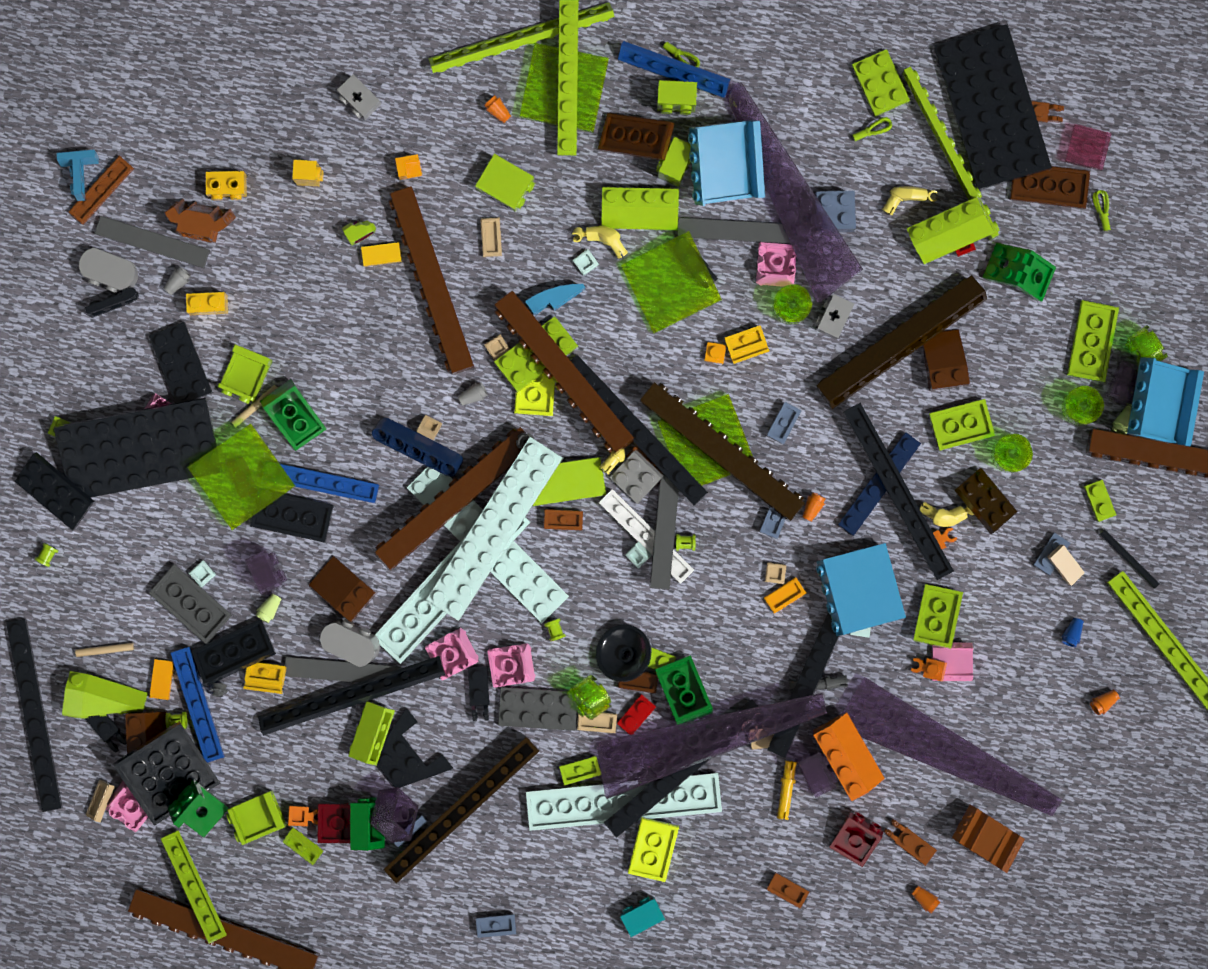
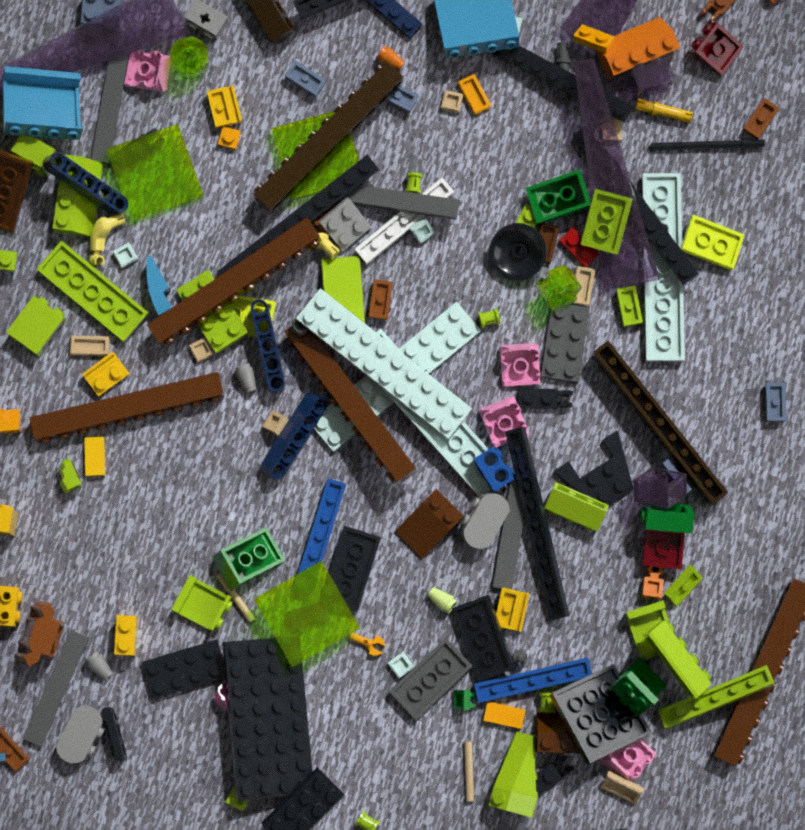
camera: 90 degrees left, 5 degrees down
clear purple brick [245,550,288,595] -> none
teal brick [620,896,665,937] -> none
none -> lime plate [37,240,149,343]
none -> dark blue beam [43,152,128,215]
none -> yellow plate [82,351,130,396]
none -> dark blue beam [251,299,286,392]
none -> light orange bar [349,633,386,656]
none -> green tile [453,690,476,710]
none -> blue brick [472,447,514,492]
none -> light orange plate [573,24,616,54]
none -> lime plate [581,189,633,255]
none -> lime slope [643,620,711,699]
none -> black bar [651,138,765,150]

